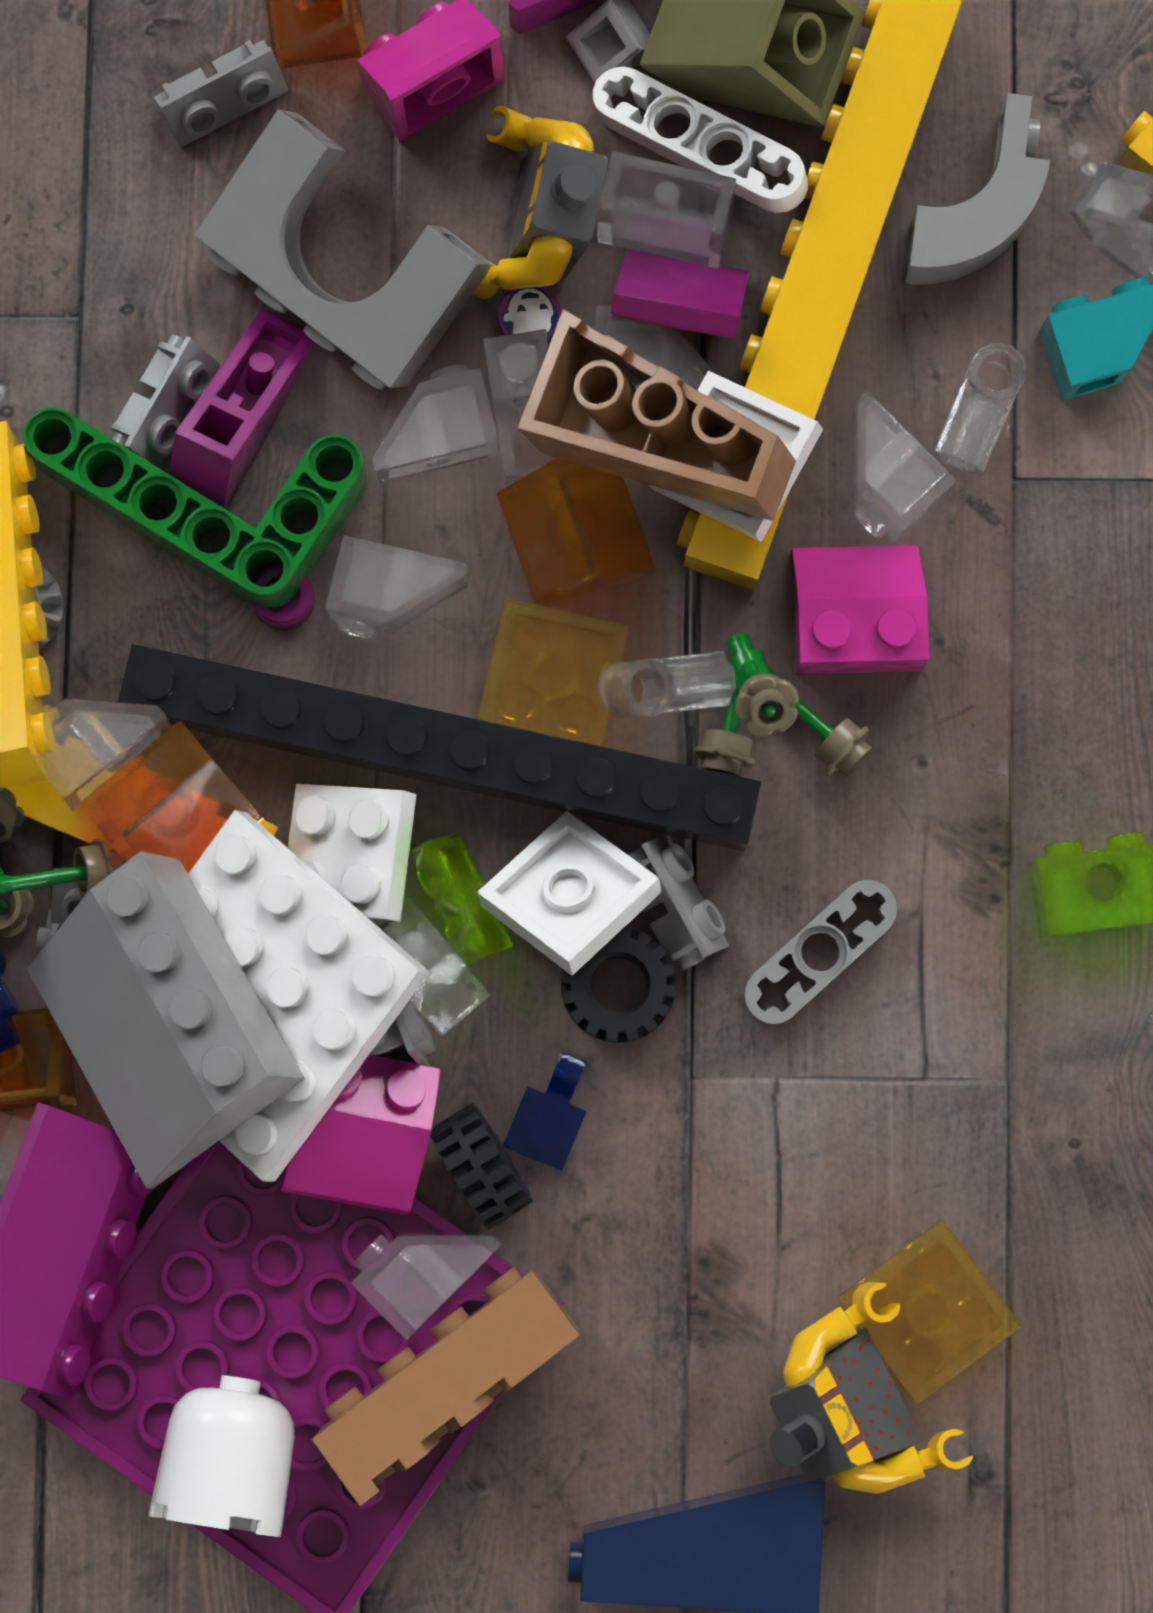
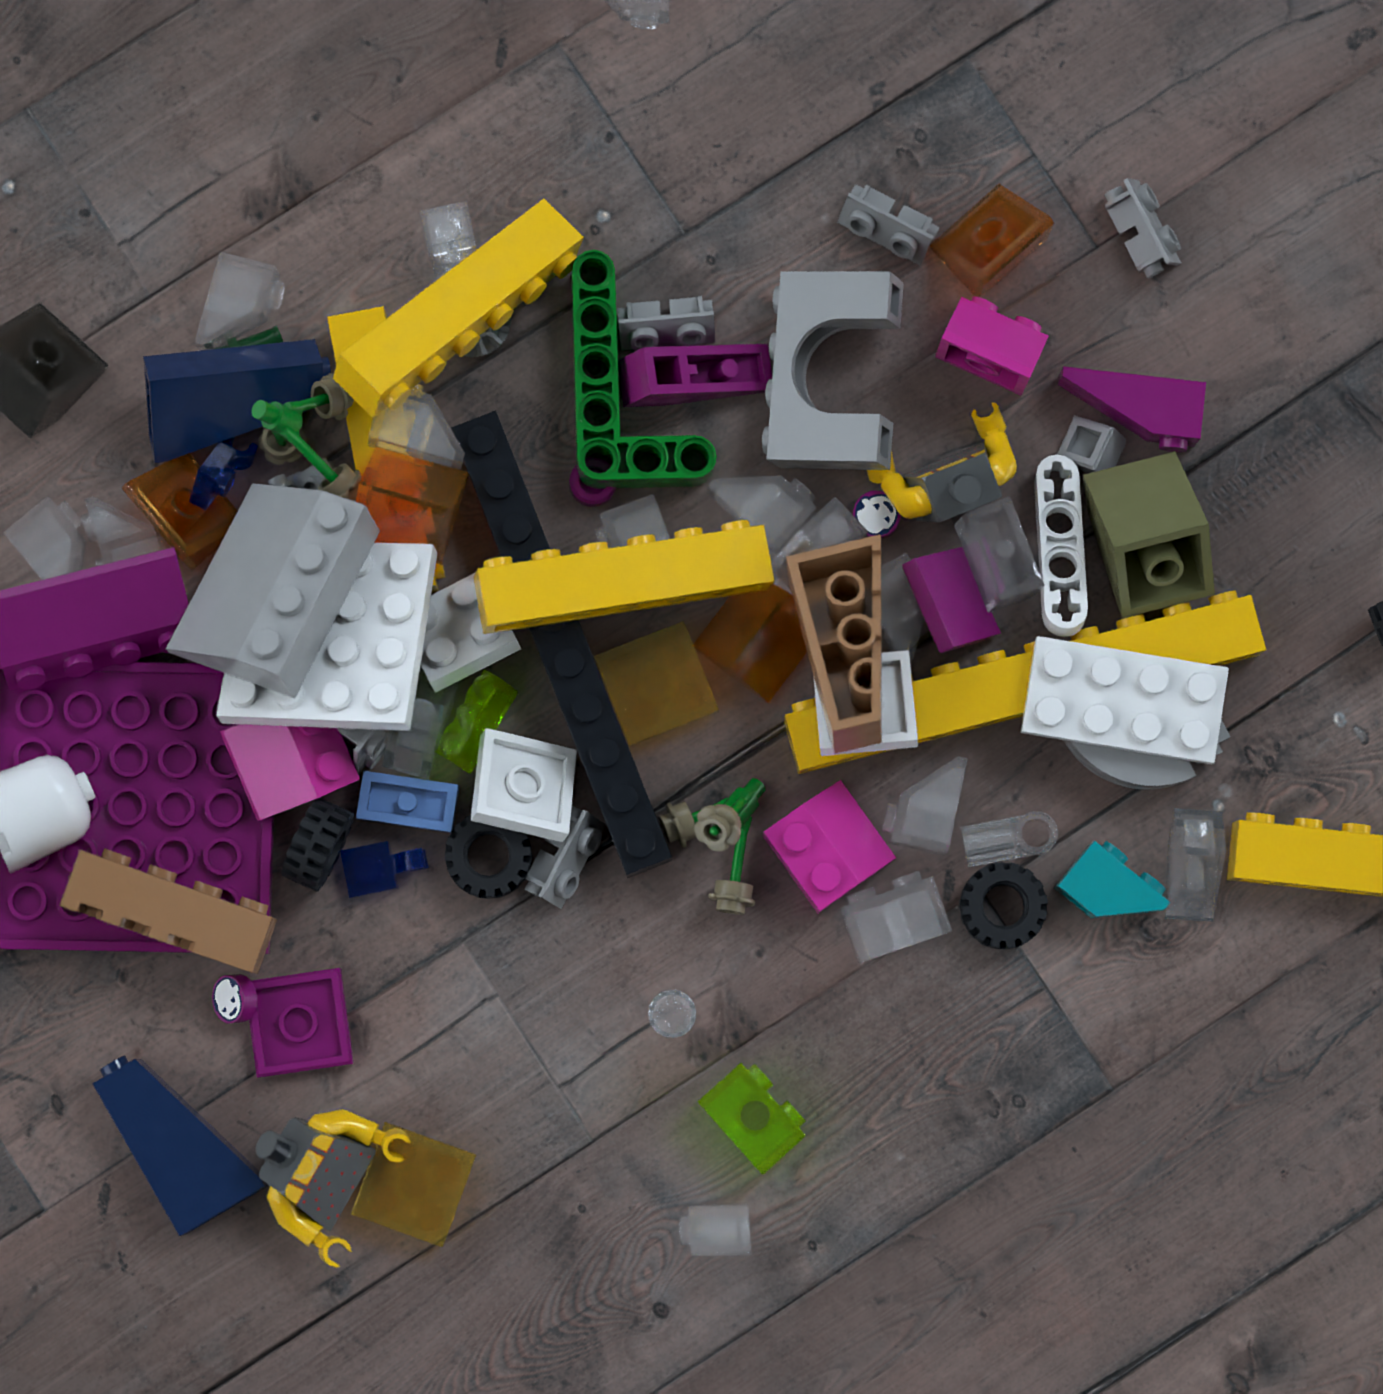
camera: 50 degrees right, 0 degrees up
clear slope [351,1233,503,1340] -> none
clear piece [598,651,736,718] -> none
light grey beam [743,880,897,1025] -> none
none -> tile [212,974,257,1024]
none -> magenta tile [249,968,354,1078]
none -> medium blue plate [356,771,460,833]
none -> yellow brick [473,520,775,635]
none -> clear wheel [648,989,696,1039]
none -> clear brick [840,871,952,964]
none -> black tyre [959,862,1048,950]
none -> white plate [1021,636,1229,765]

